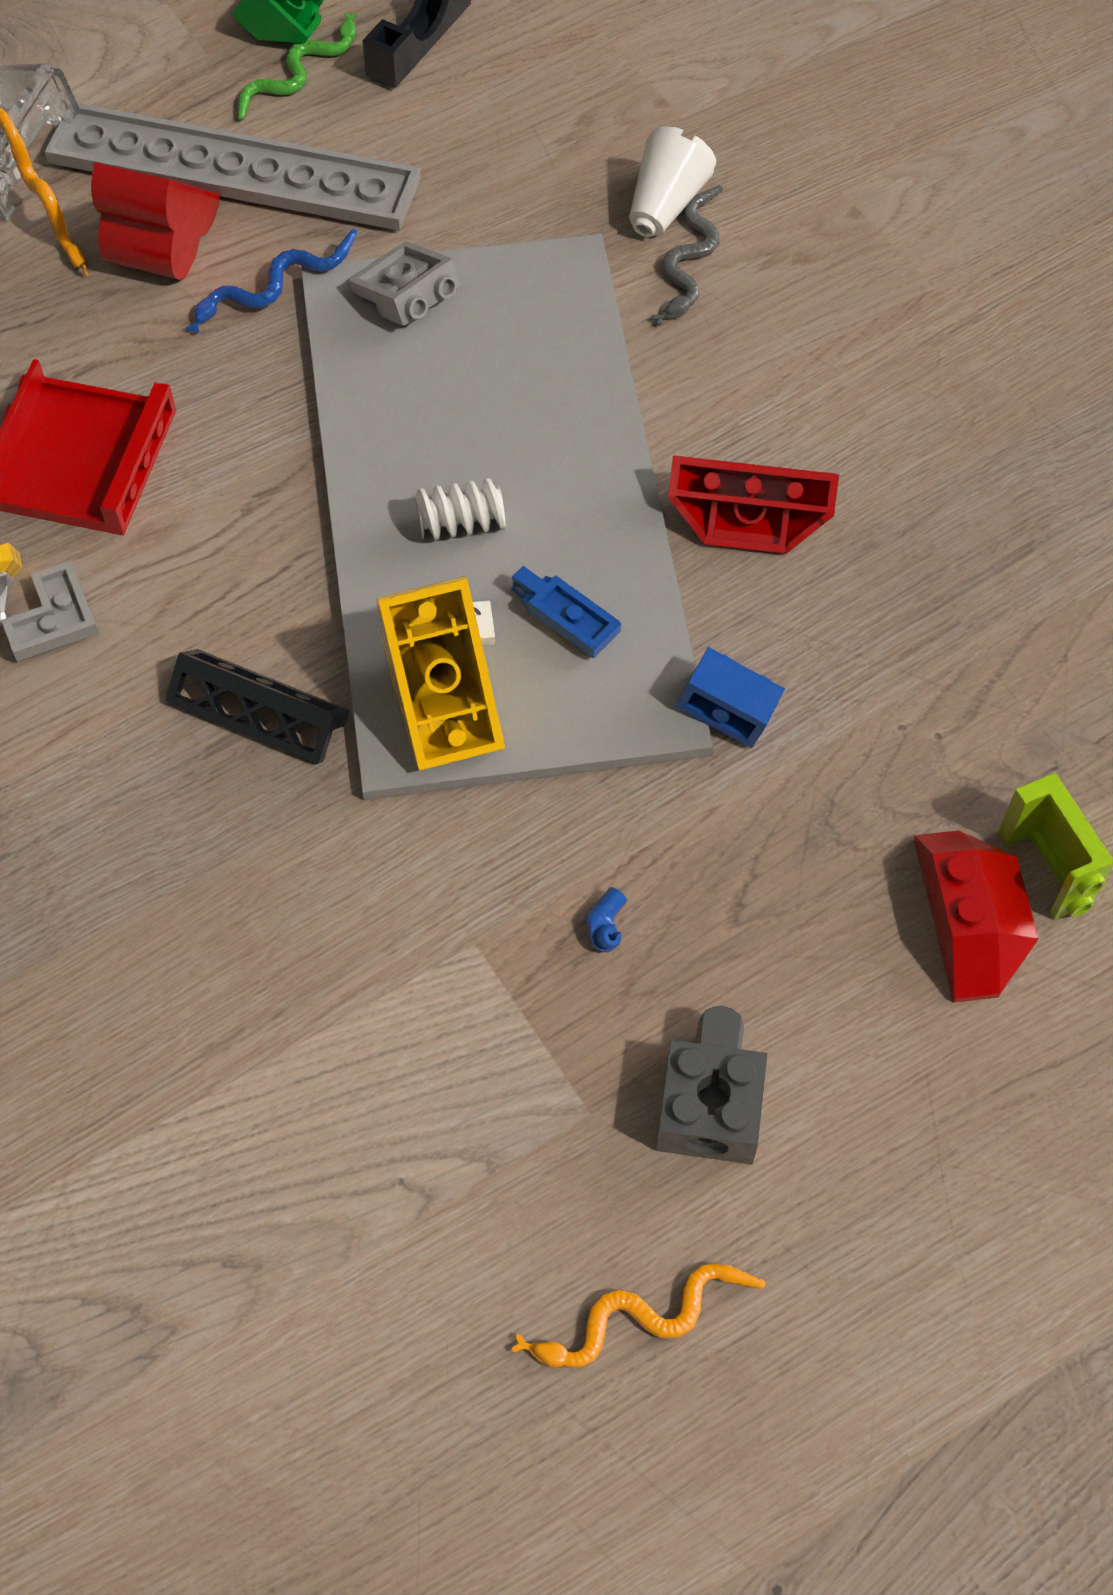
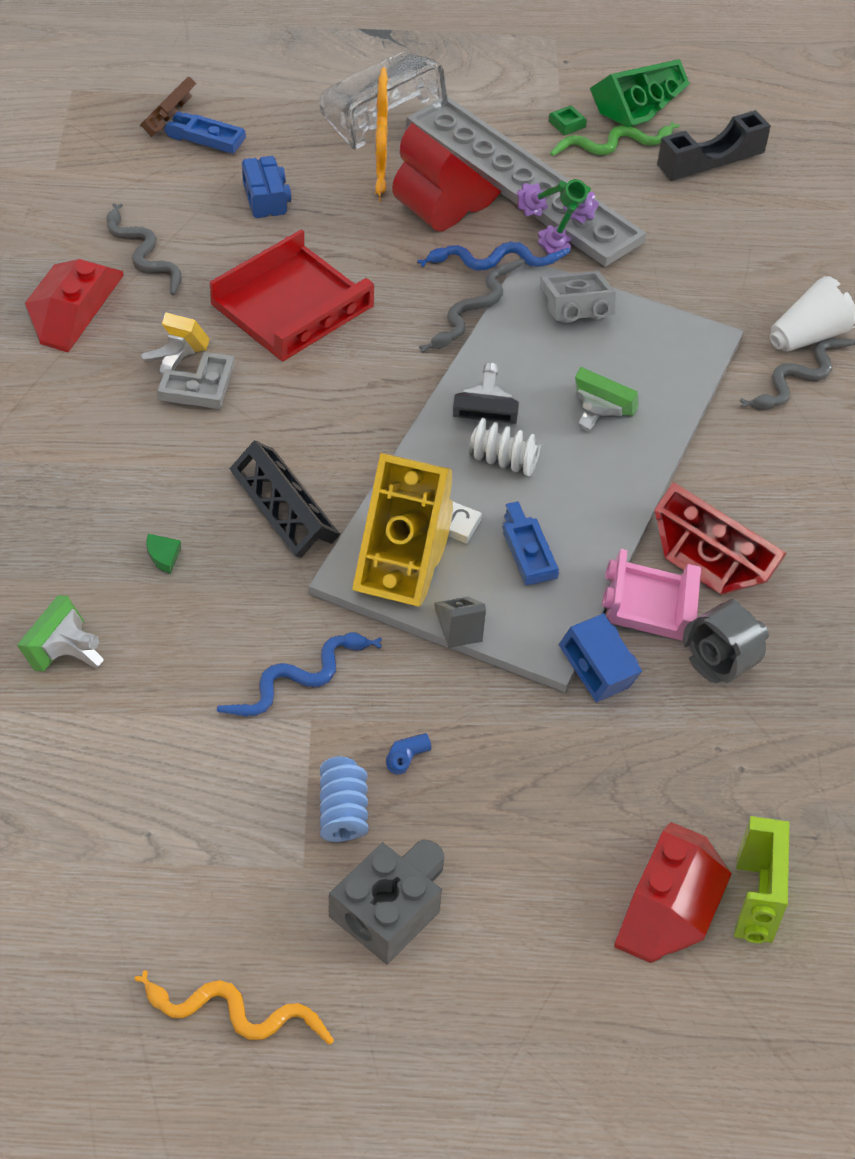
camera: 30 degrees right, 10 degrees down
none -> piece [17,595,104,672]
none -> green tile [146,534,181,574]
none -> blue animal [217,632,382,717]
none -> light blue piece [320,756,368,842]
none -> dark grey animal [419,259,525,352]
none -> dark grey slope [434,596,486,648]
none -> black piece [453,363,519,424]
none -> medium lavender plant [516,179,599,254]
none -> green tile [548,105,587,136]
none -> bright green piece [575,367,639,432]
none -> bright pink panel [602,549,701,641]
none -> dark grey brick [683,599,769,684]

